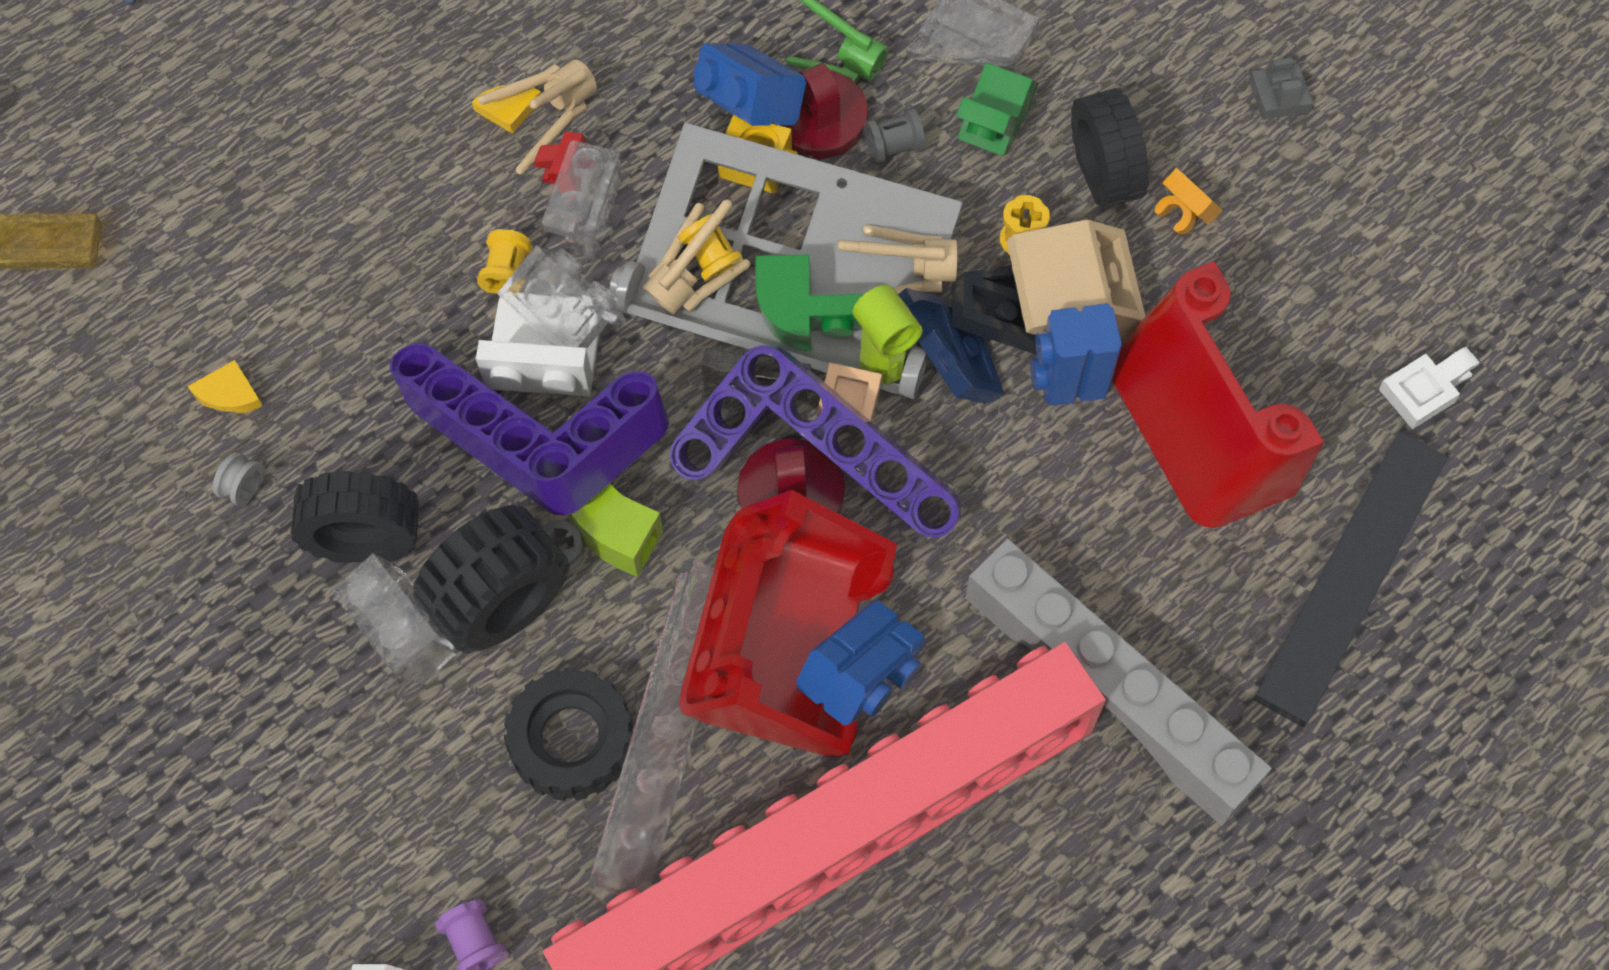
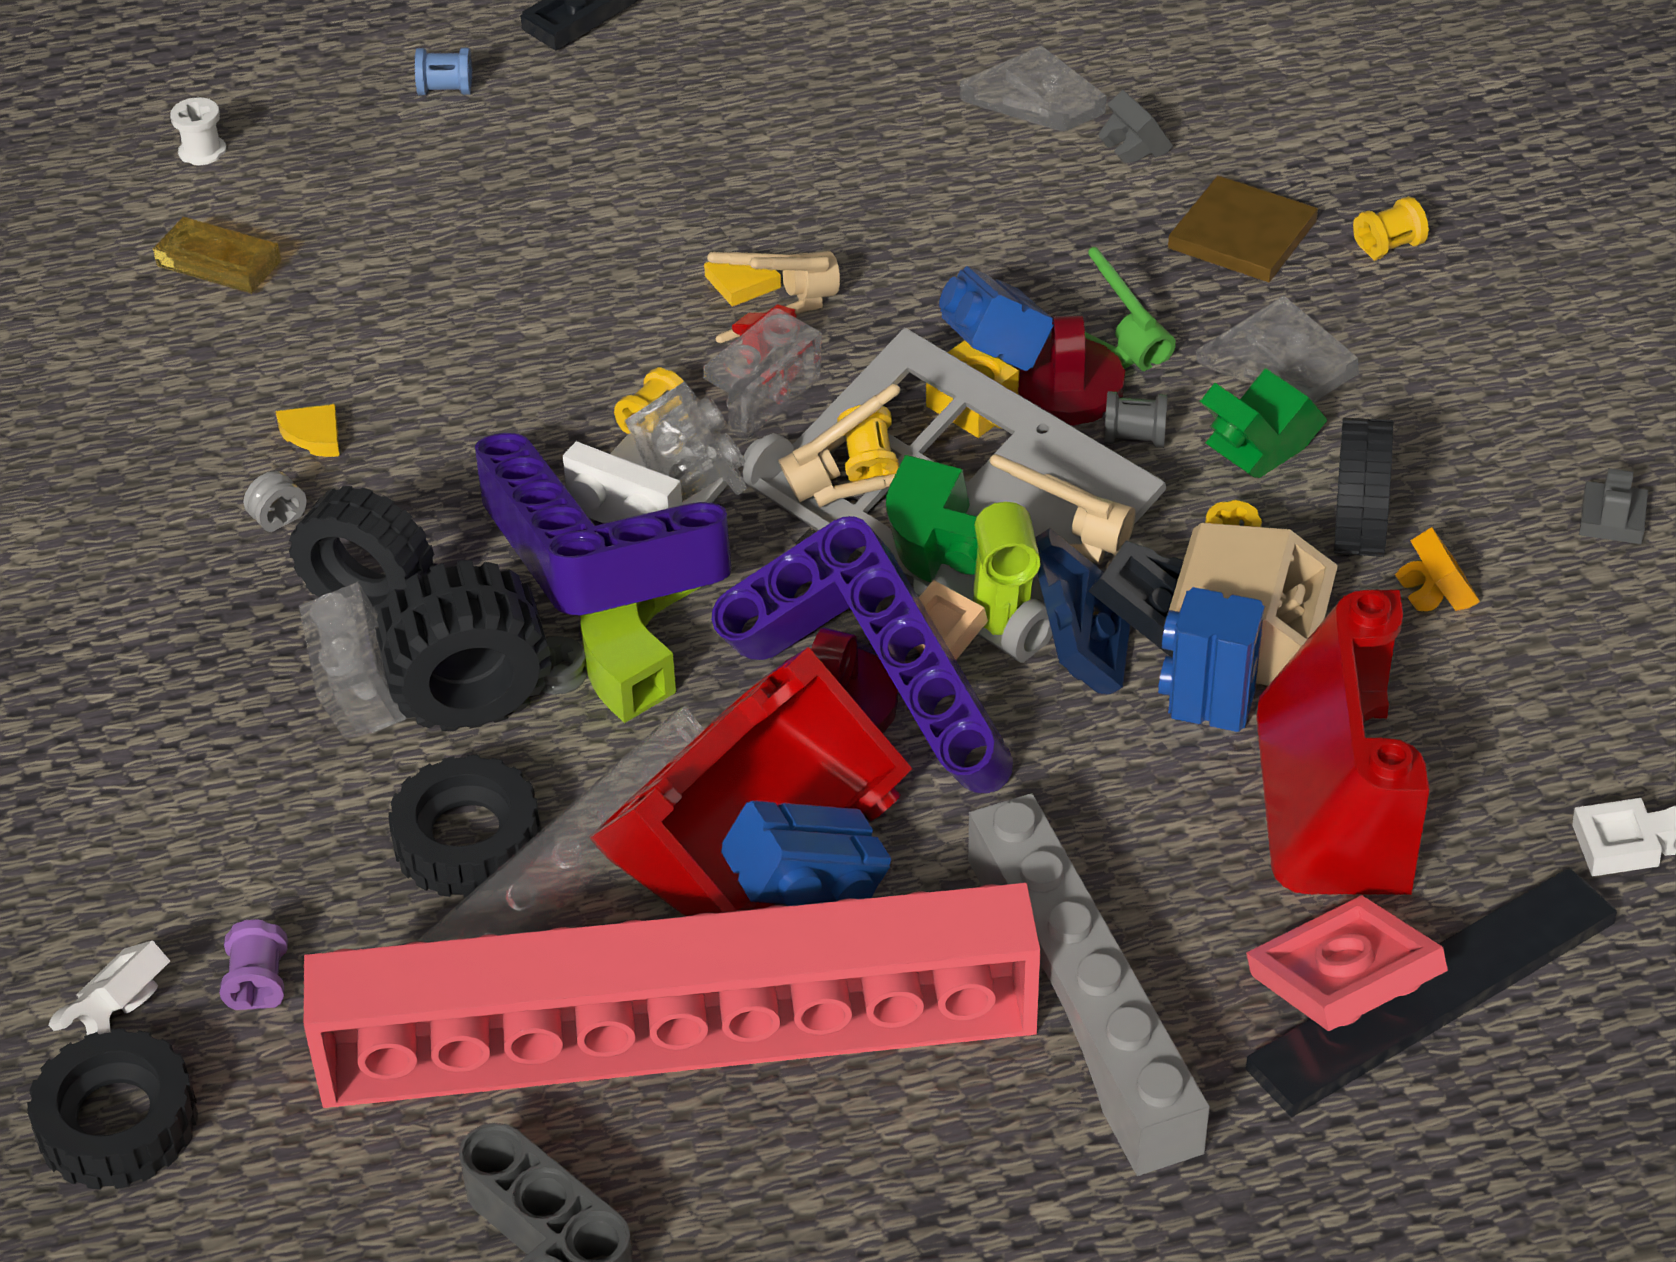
camera: 25 degrees right, 20 degrees down
none -> coral plate [1246,895,1448,1031]

